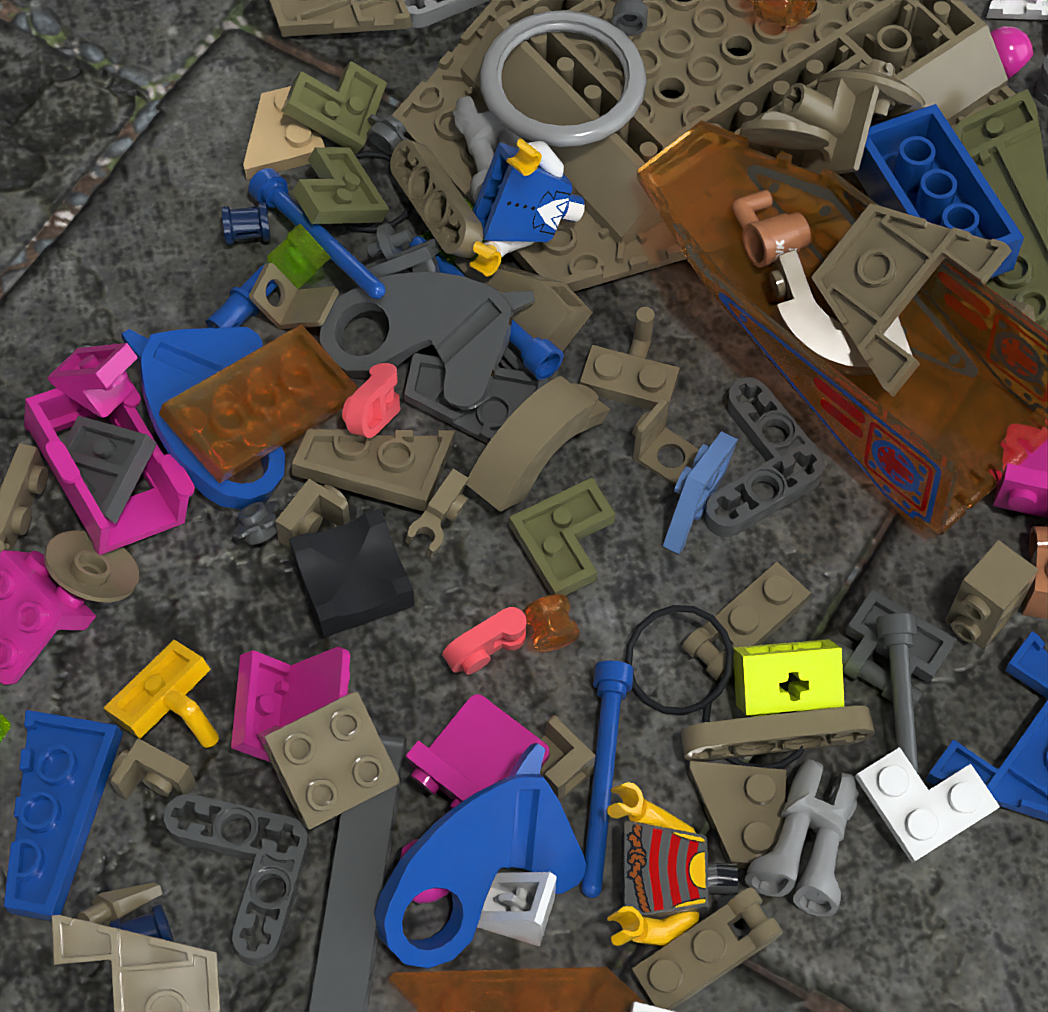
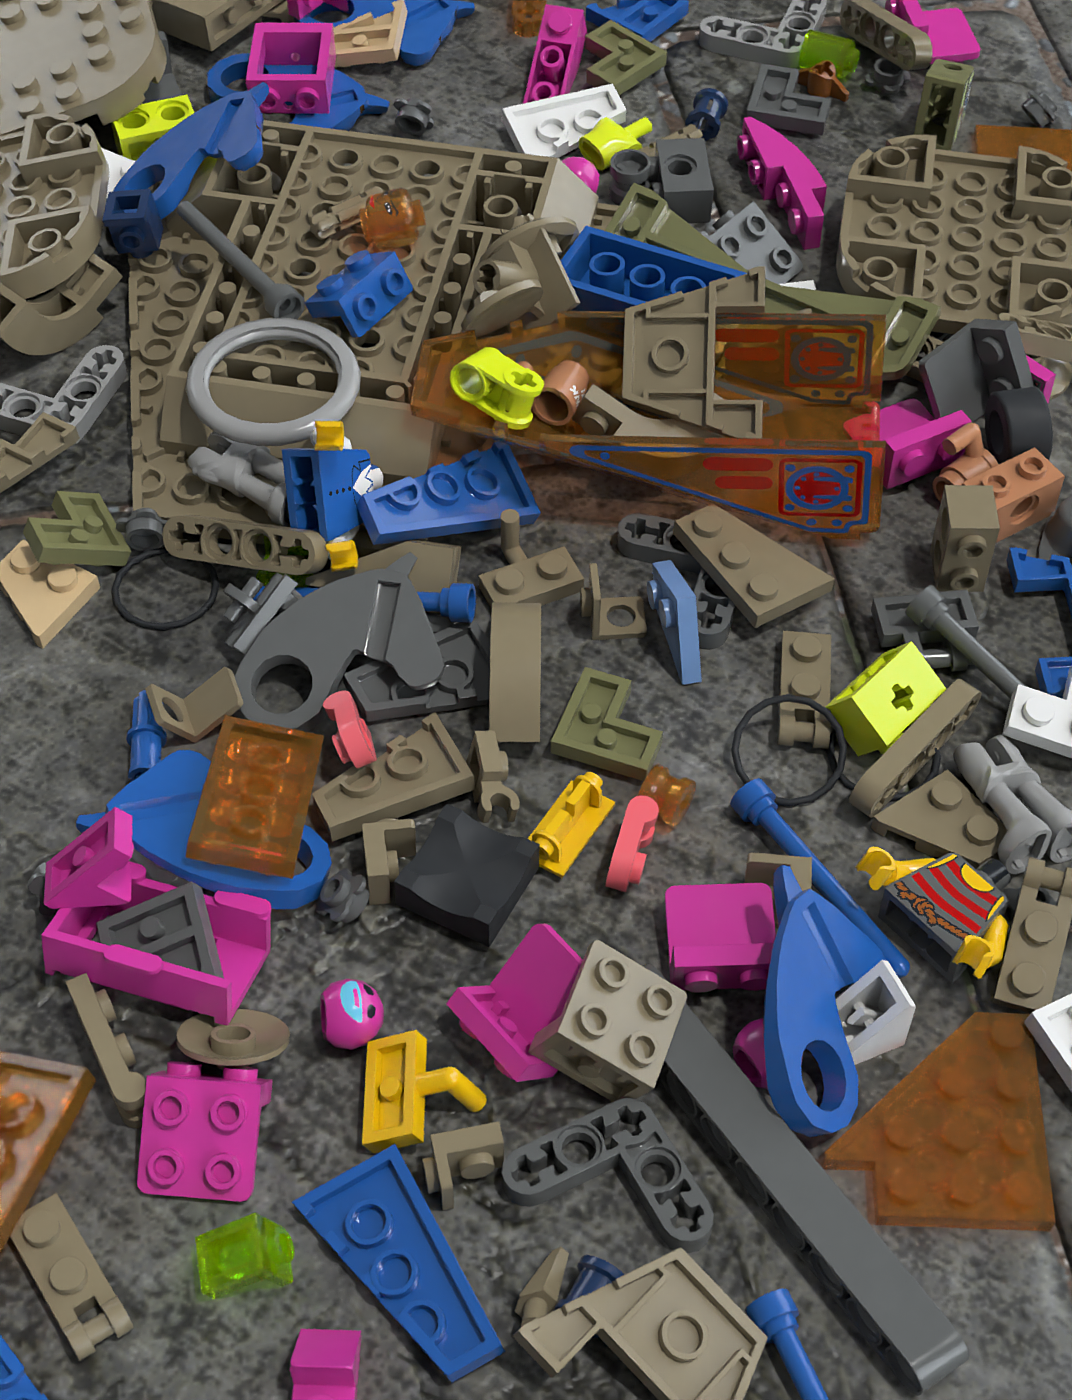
camera: 40 degrees left, 10 degrees down
dark blue bush [221,201,271,245] -> none
blue piece [248,168,386,299] -> none
clear neon green bracket [267,224,331,289] -> none
olive plate [292,147,390,224] -> none
none -> blue bracket [305,250,413,337]
none -> dark pink piece [320,979,384,1050]
none -> blue wing [356,438,541,545]
none -> neon yellow piece [450,347,544,430]
none -> yellow hinge [528,772,615,878]
none -> dark tan wing [673,503,835,628]

